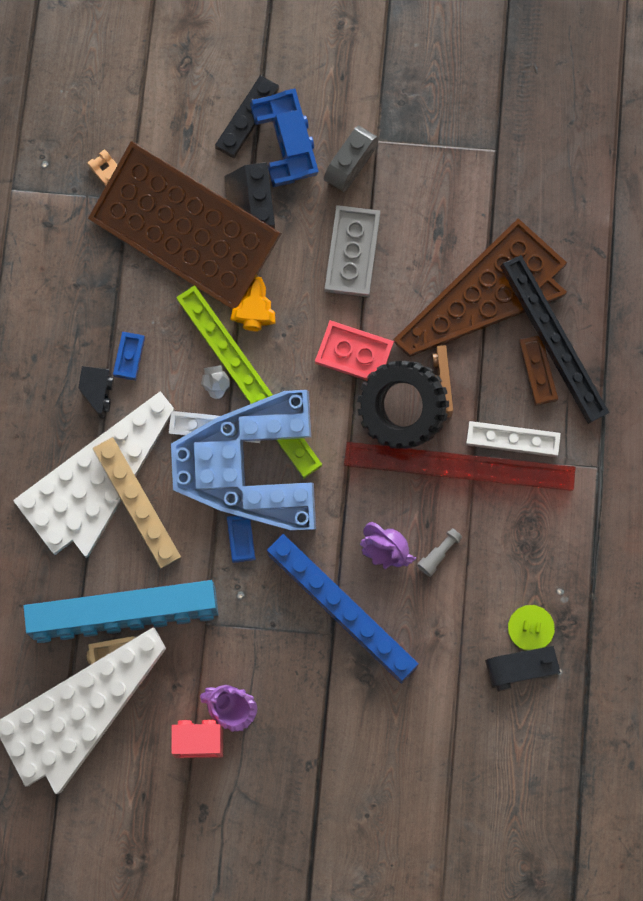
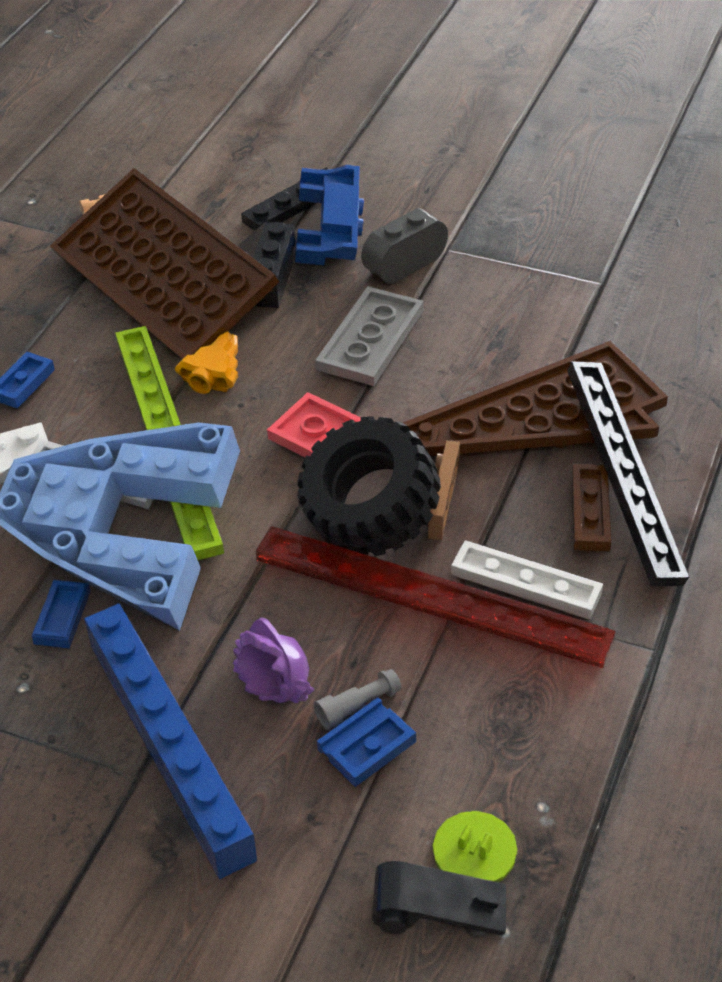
camera: 15 degrees right, 30 degrees down
light grey rock [201,365,230,399] -> none
none -> blue plate [317,697,416,787]

